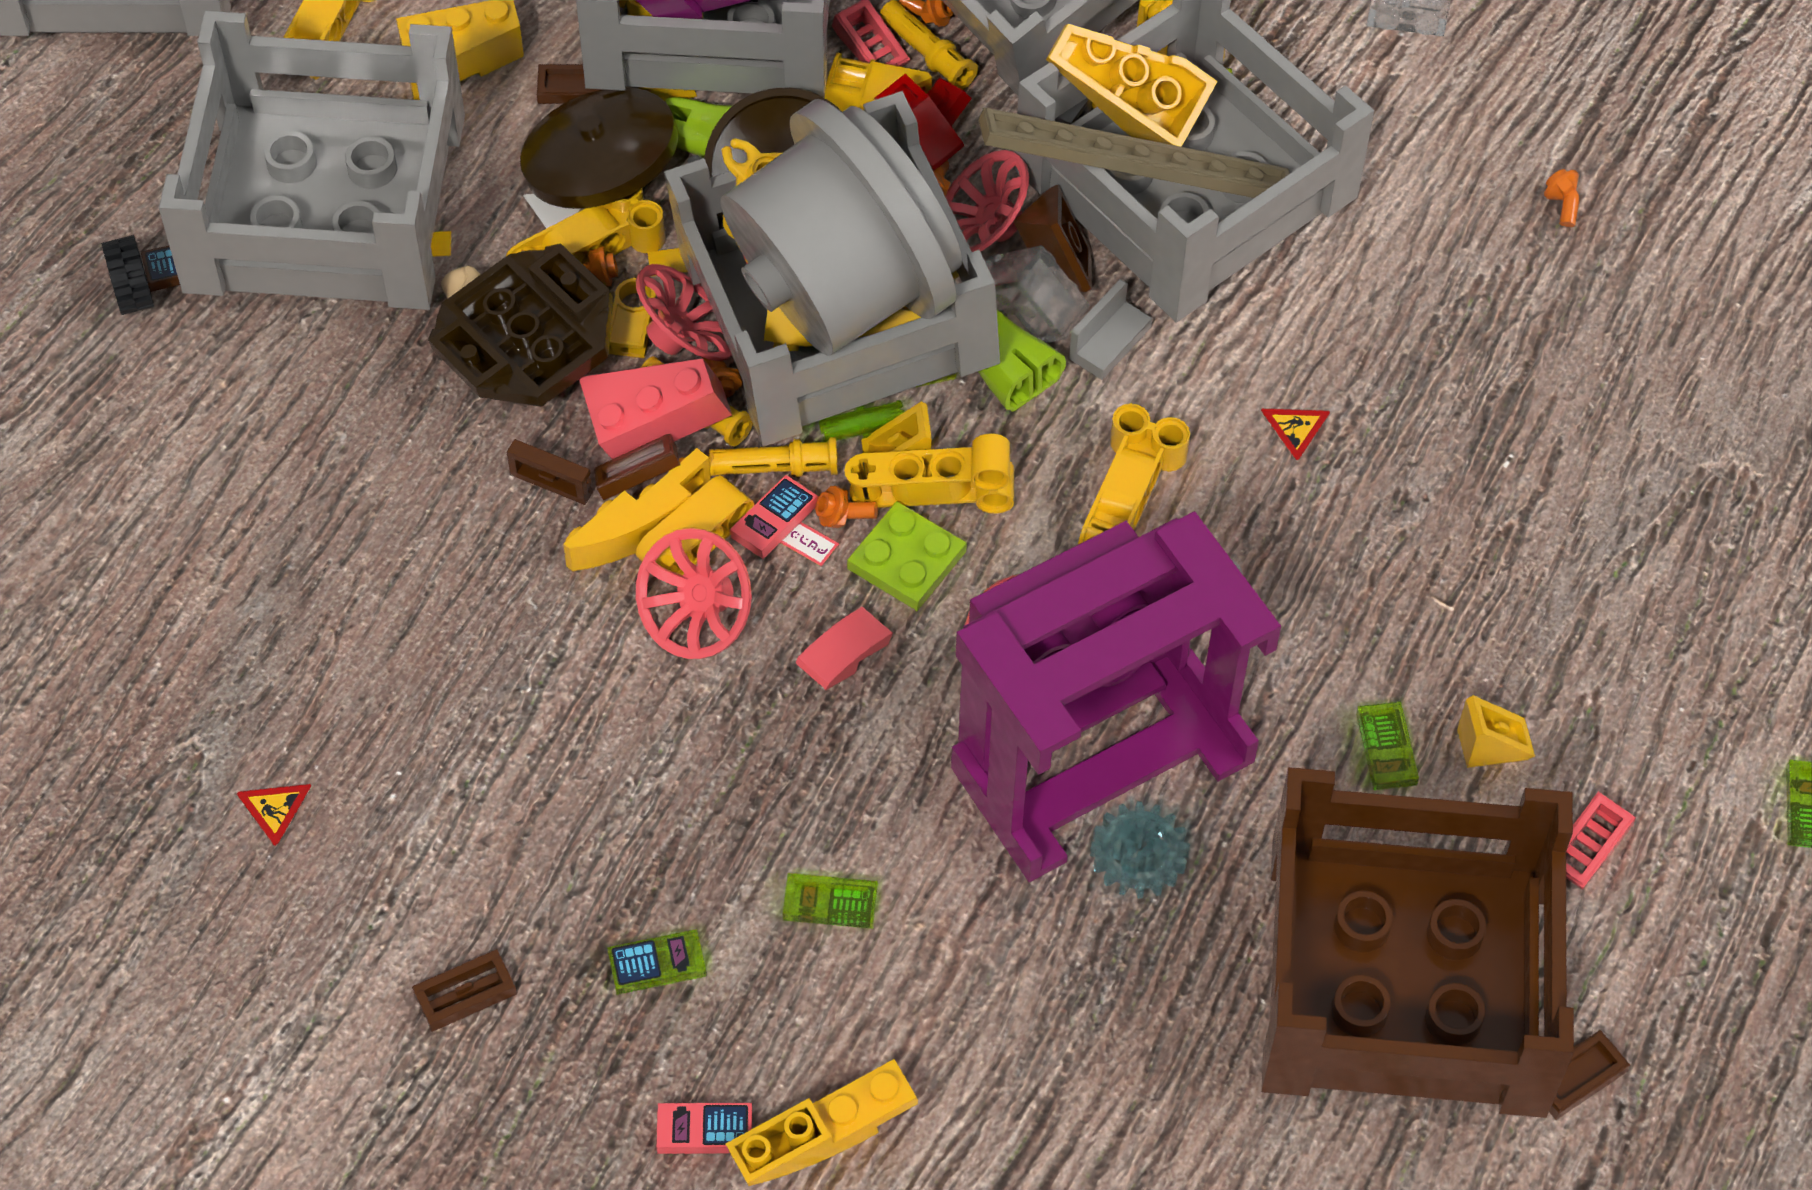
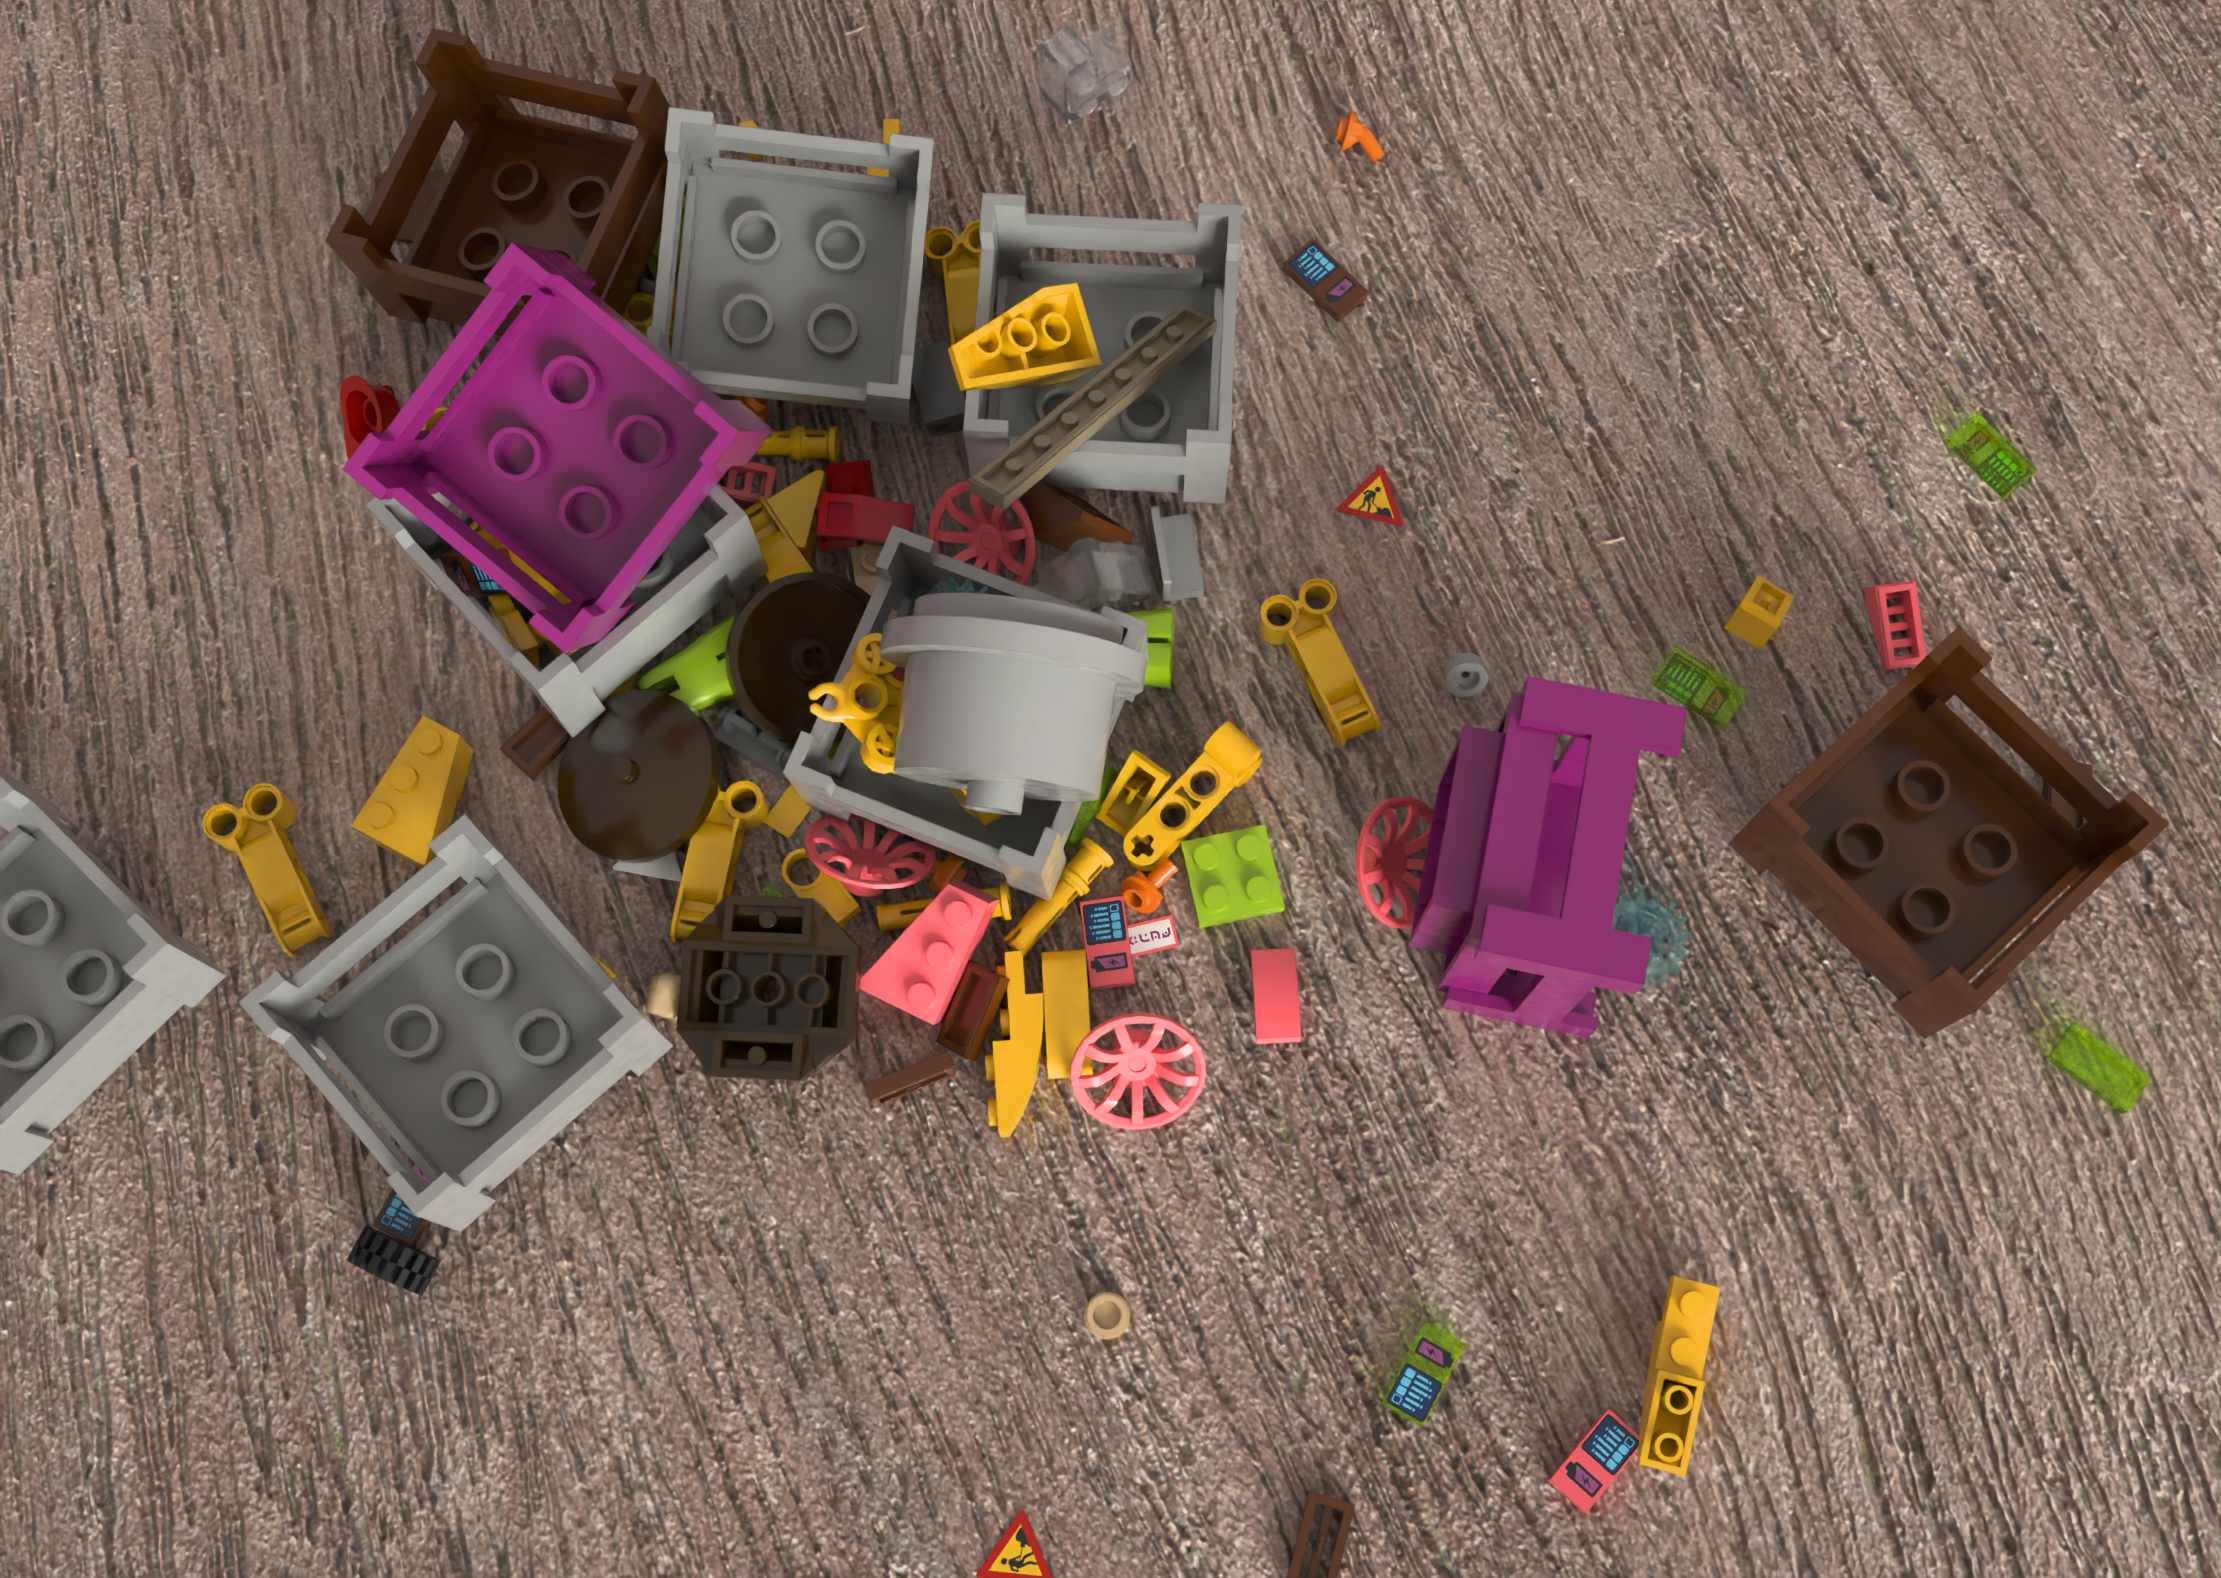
camera: 45 degrees left, 15 degrees up
orange plate [583,246,618,287] -> none
clear neon green tile [782,873,878,929] -> none
none -> tan tile [1084,1292,1130,1340]
none -> tile [1282,238,1369,323]

